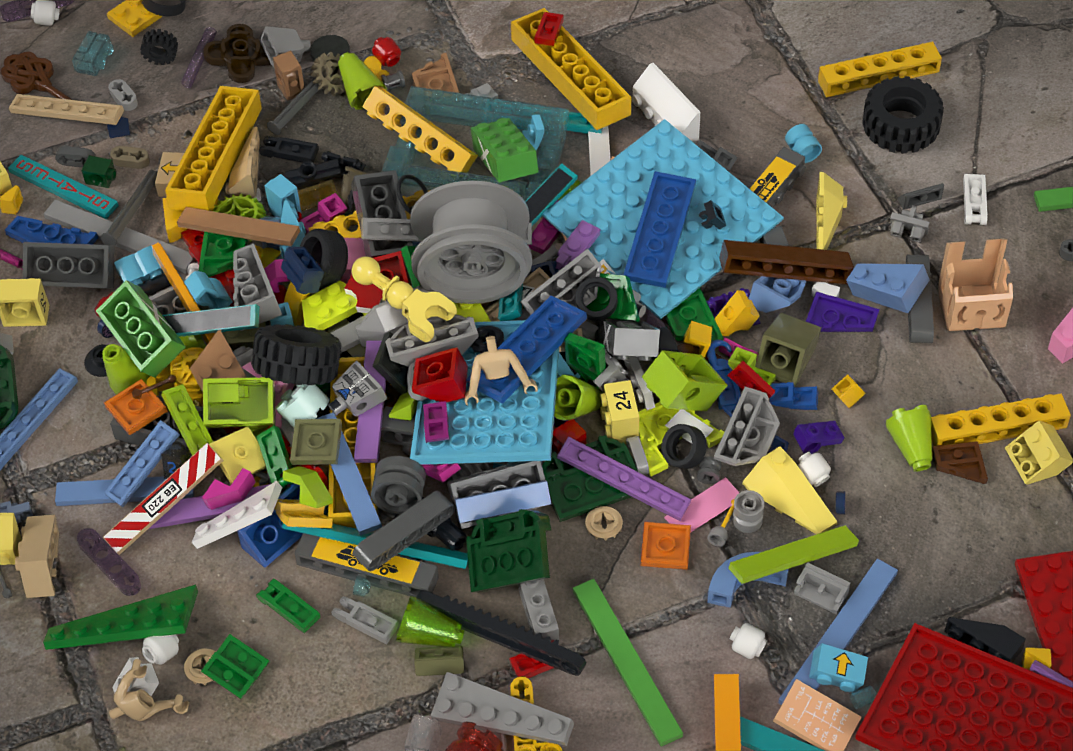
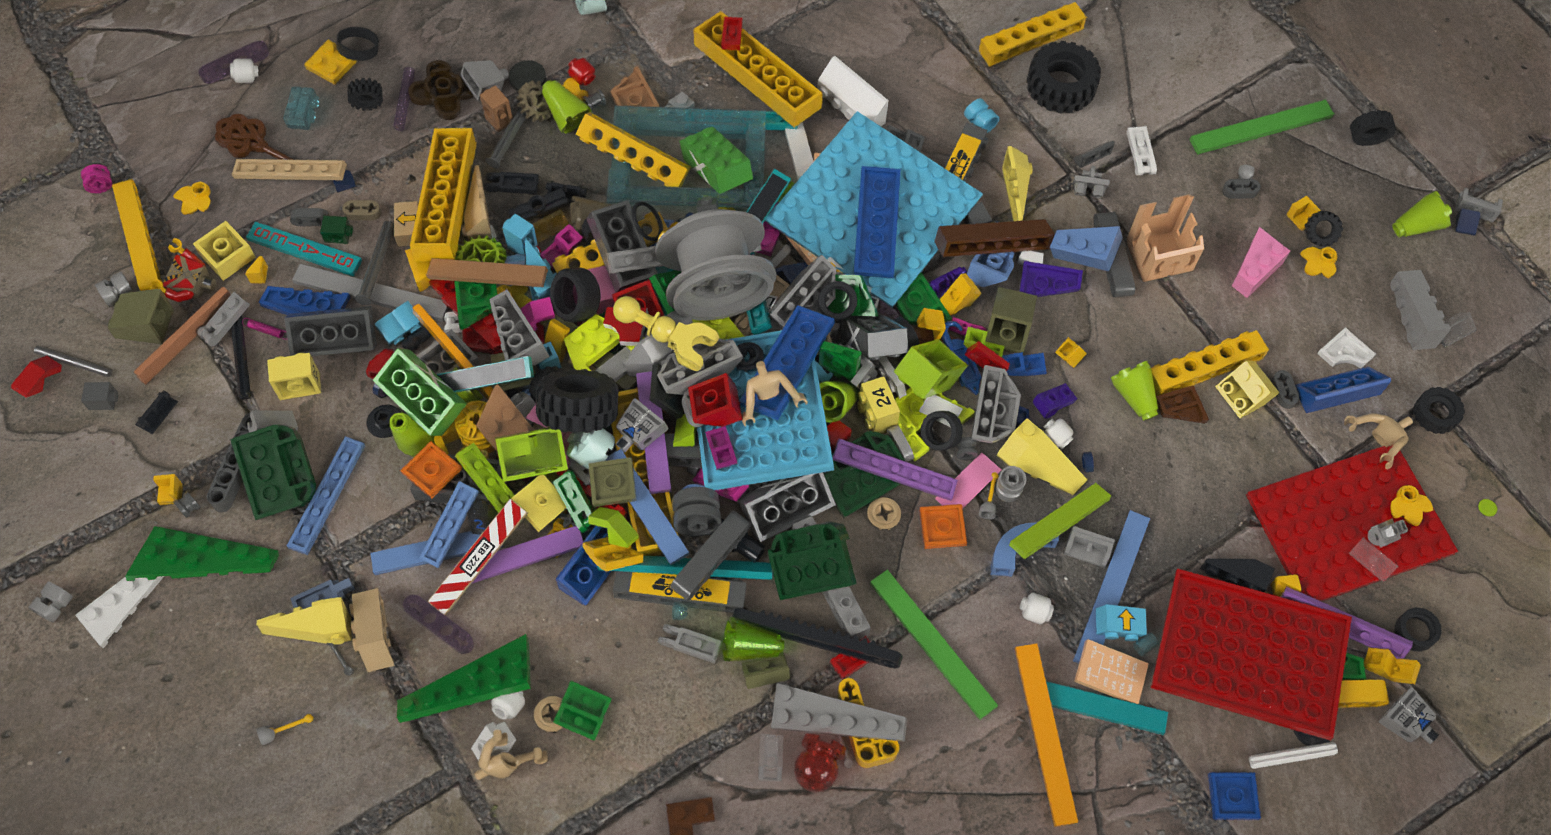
camera: 15 degrees left, 10 degrees up
light grey beam [108,79,138,111] -> none
reddish brown hinge [132,375,177,399] -> none
medium azure brick [184,271,232,309] -> none
white wing [192,481,282,549] -> none
dark pink slope [202,468,256,510] -> none
green plate [256,578,321,634] -> none
dark blue brick [281,247,324,294] -> none
medium blue tile [455,480,551,523] -> none
medium azure slope [522,115,545,150] -> none
medium lavender hinge [556,220,600,270] -> none
black tile [699,200,726,229] -> none

